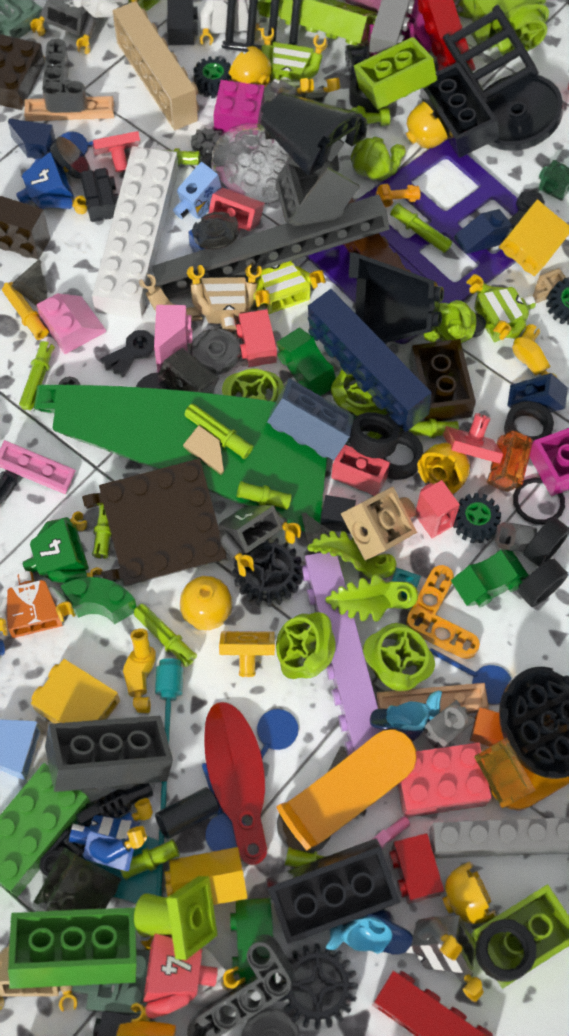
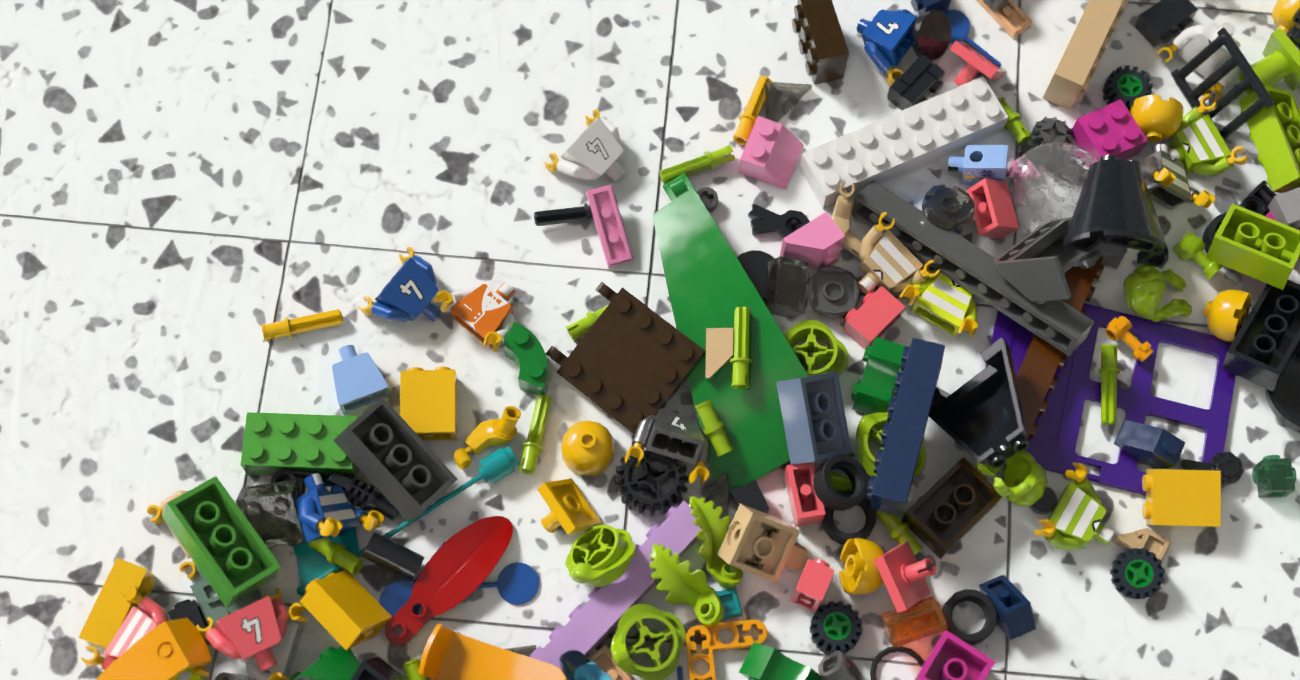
camera: 55 degrees right, 5 degrees up
green torso [23,511,103,583] -> none
lime plant [134,876,218,960] -> none
yellow arm [512,324,557,378] -> none

